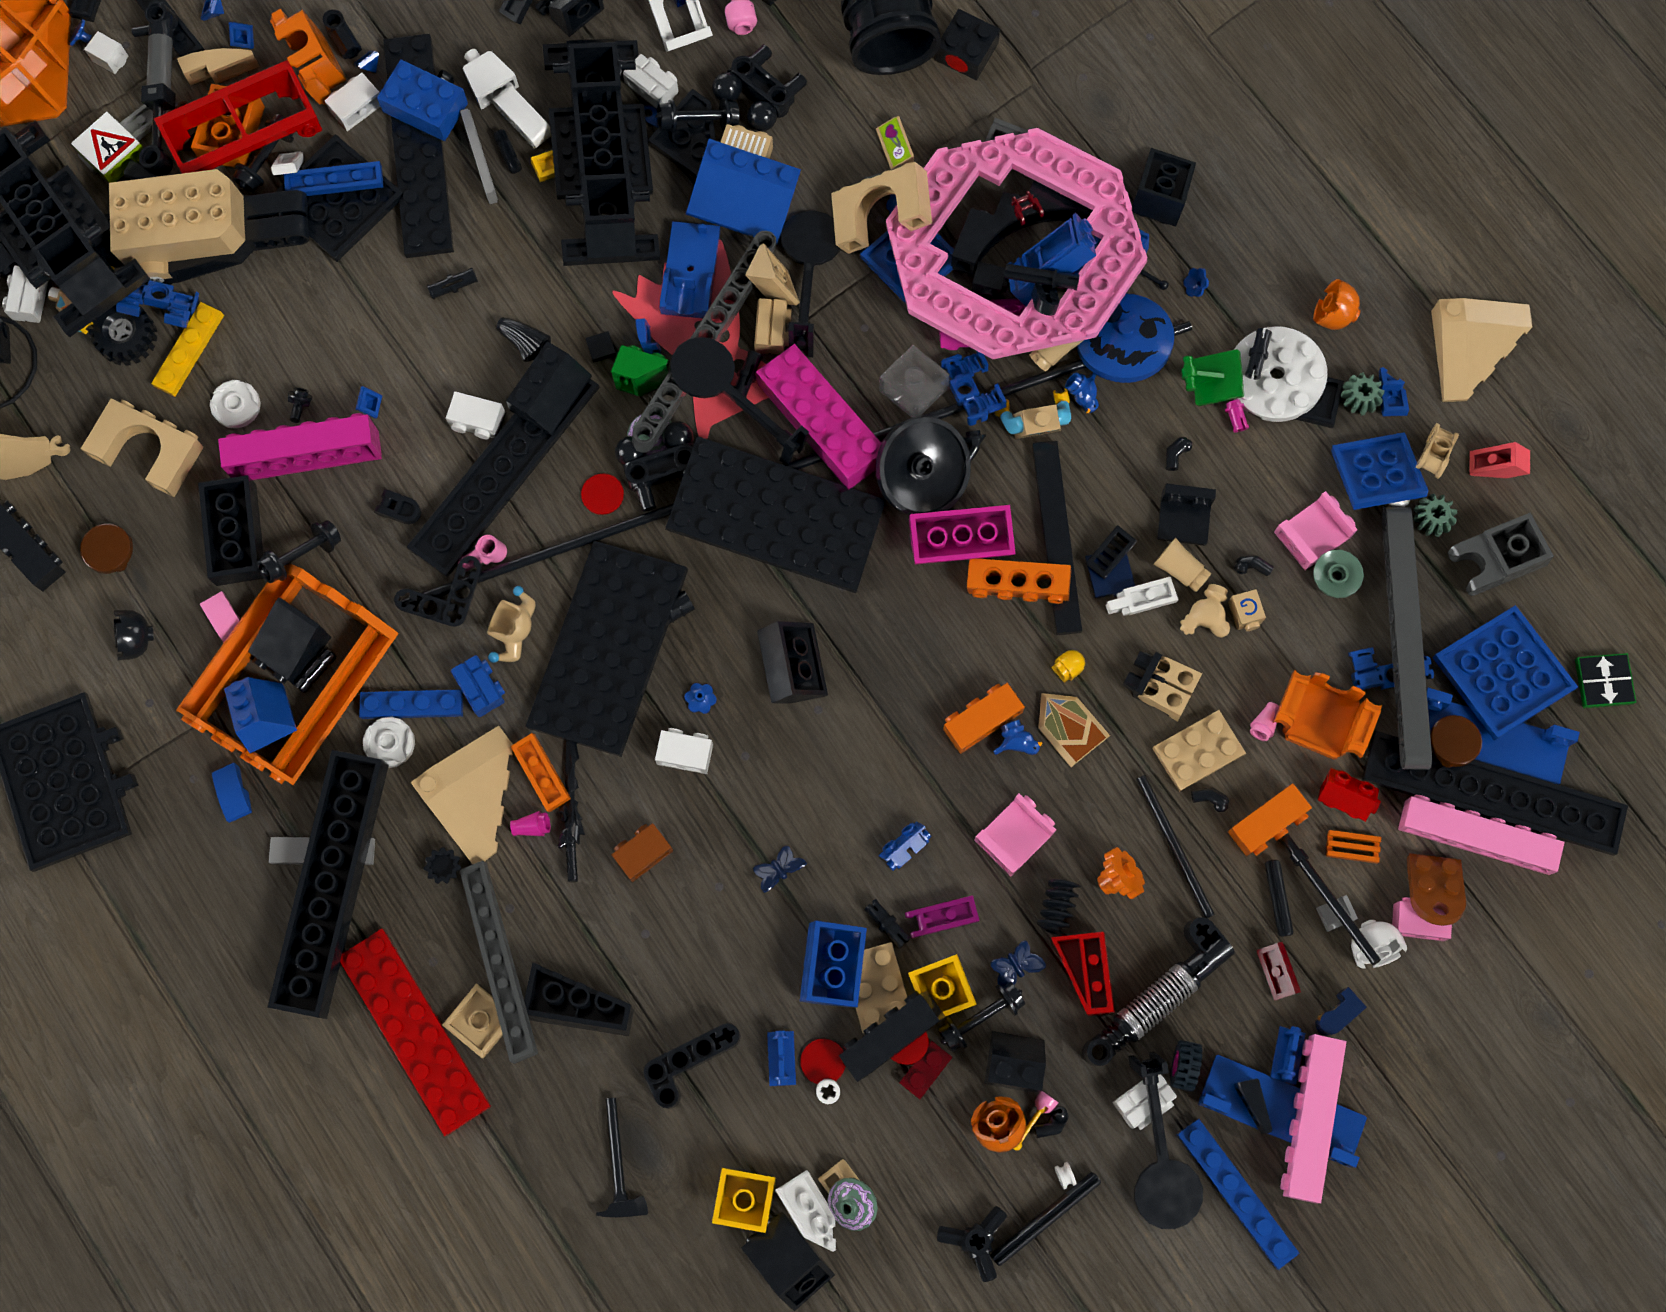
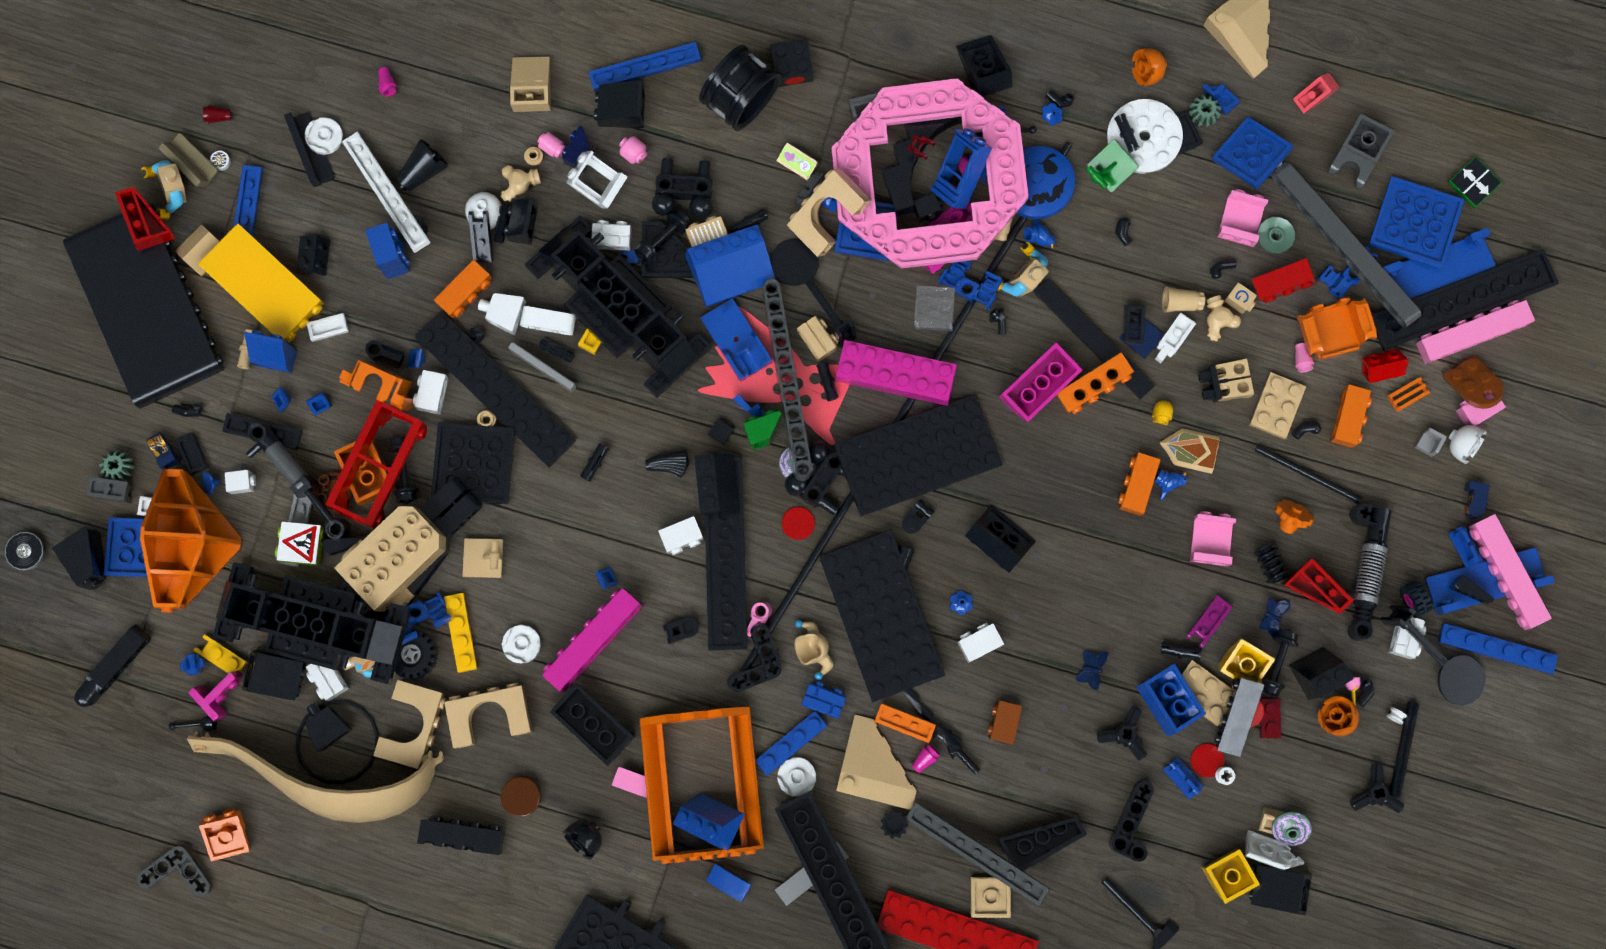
camera: 40 degrees left, 5 degrees up
tan slope [177,48,260,85] -> none
black slope [248,597,332,686] -> none
black piece [257,520,341,583] -> none
white tile [271,151,304,175] -> none
blue plate [284,161,383,196] -> none
black plate [288,387,313,423] -> none
black axle [294,648,336,693] -> none
blue brick [377,59,468,141] -> none
black piece [670,337,809,466] -> none
tan slope [745,243,800,306] -> none
black dish [876,417,971,515] -> none
blue hinge [878,821,931,871] -> none
black axle [1004,264,1080,291] -> none
black beam [1031,283,1060,316] -> none
black bracket [1157,483,1216,546] -> none
dark pink pin [1225,399,1249,433] -> none
plate [1256,942,1301,1001] -> none
black axle [1265,860,1294,937] -> none
black bar [1280,834,1381,965] -> none
sand green gear [1413,494,1457,537] -> none
tan piece [1415,423,1459,479] -> none
reddish brown tile [1430,715,1482,768] -> none
none -> tan arch [373,680,447,769]
none -> orange brick [434,259,492,319]
none -> tan plate [463,538,503,578]
none -> tan plate [477,410,496,427]
none -> black pin [730,208,768,233]
none -> black plate [902,499,935,534]
none -> black arm [1045,90,1074,108]
none -> black bush [1097,707,1147,761]
none -> red wedge [1252,258,1317,303]

